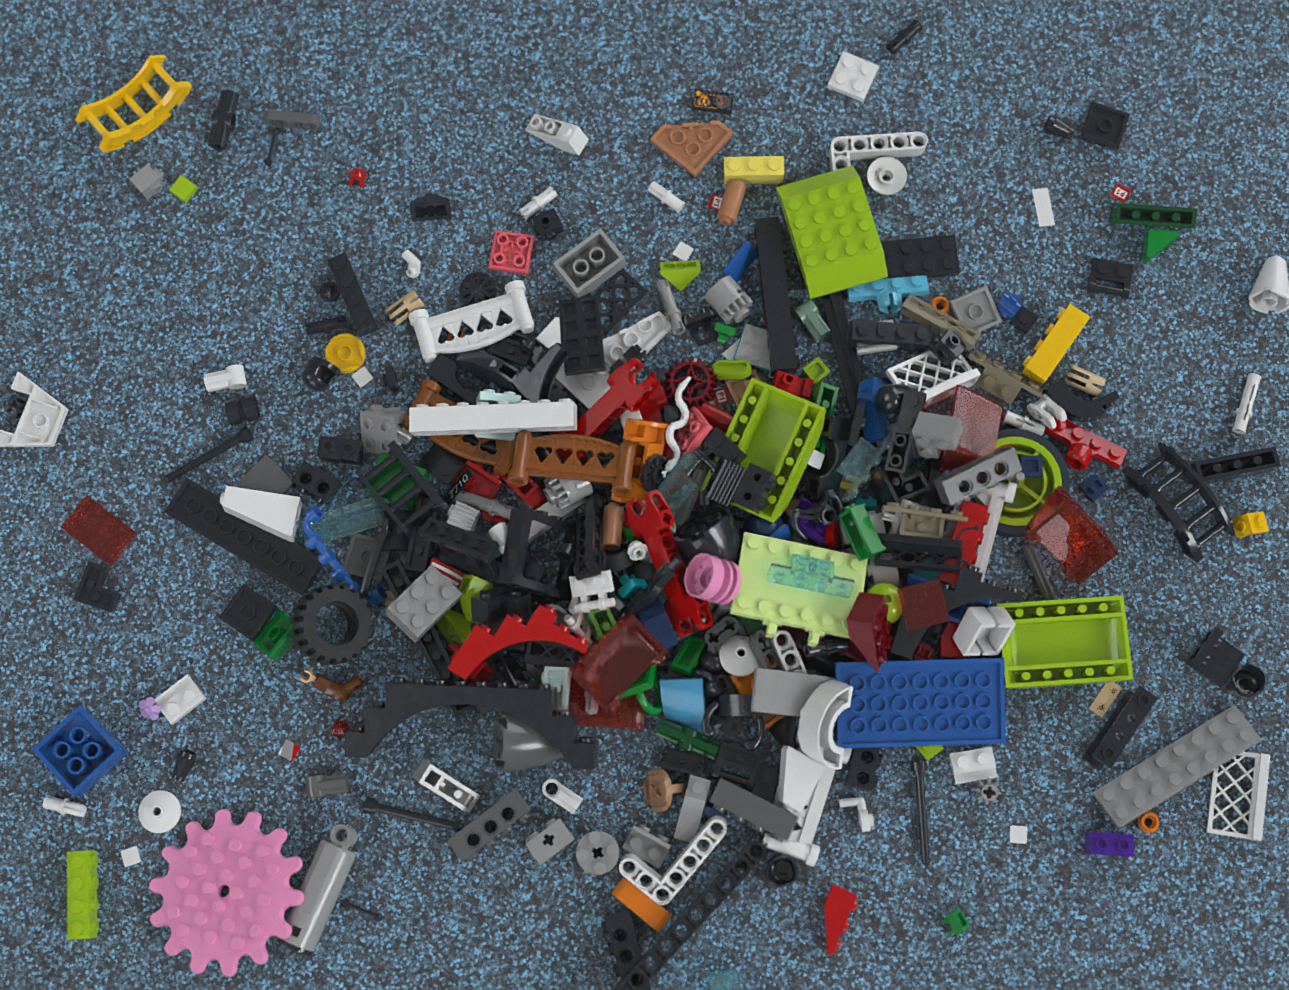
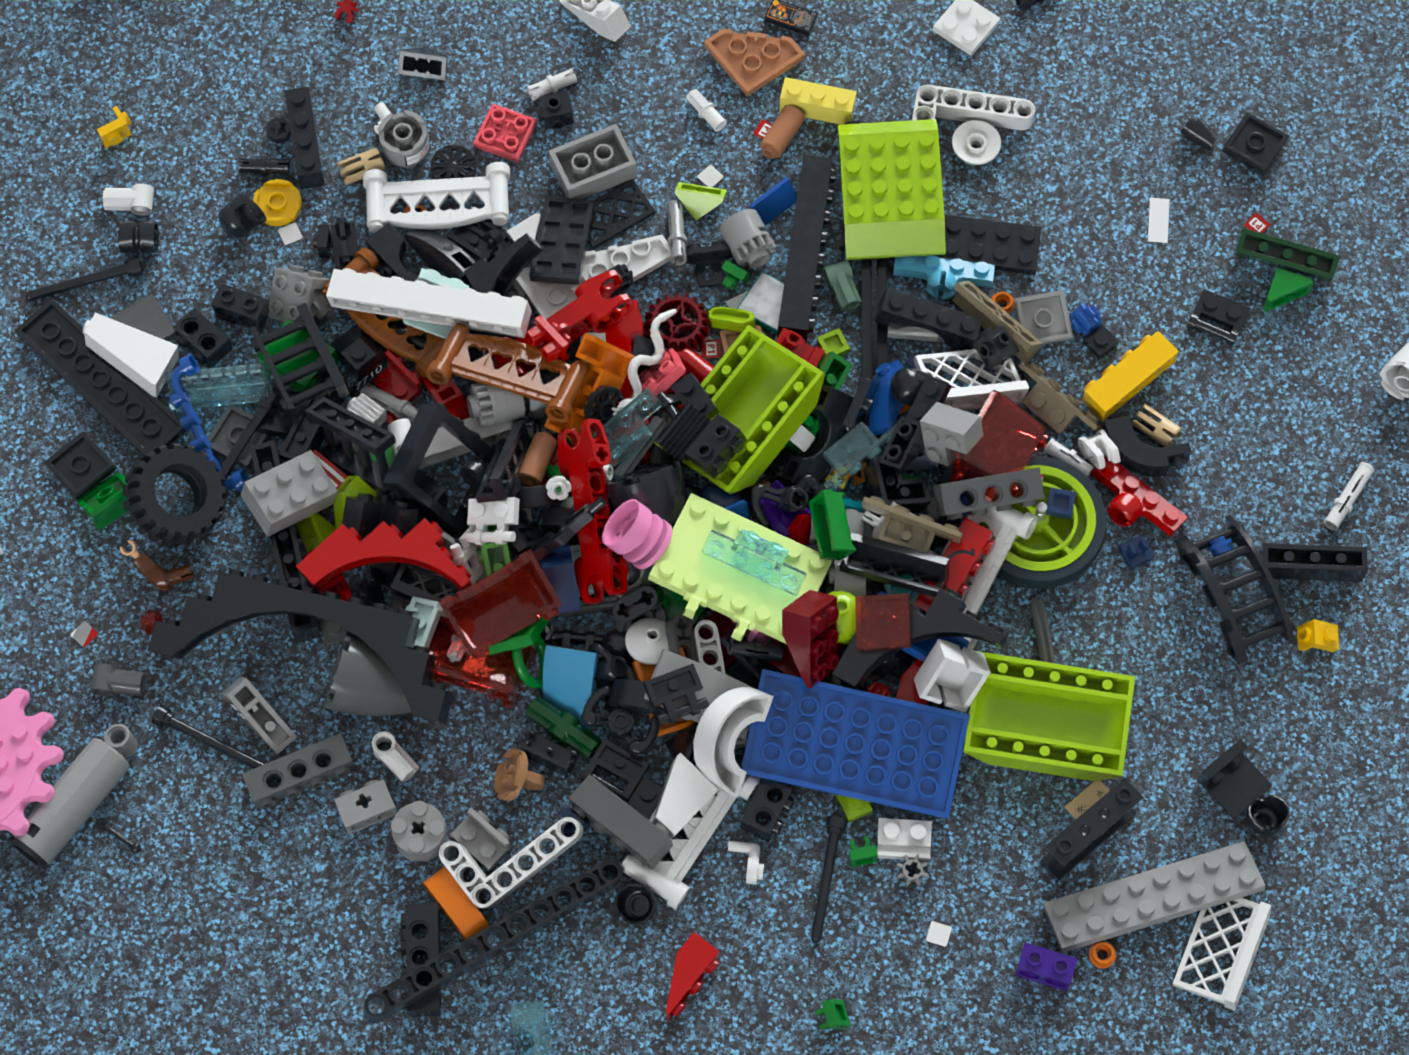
camera: 10 degrees right, 10 degrees down
teal tile [618,574,648,598] -> none
green tile [671,635,708,676] -> none
light grey slope [674,775,711,842] -> none
clear red windscreen [1025,485,1119,584] -> none
none -> yellow bracket [97,106,132,148]
none -> black hinge [330,217,359,270]
none -> light grey brick [378,110,430,169]
none -> red hips [526,315,572,363]
none -> black plate [643,664,709,725]
none -> green tile [848,836,878,868]
none -> blue plate [1207,536,1232,556]

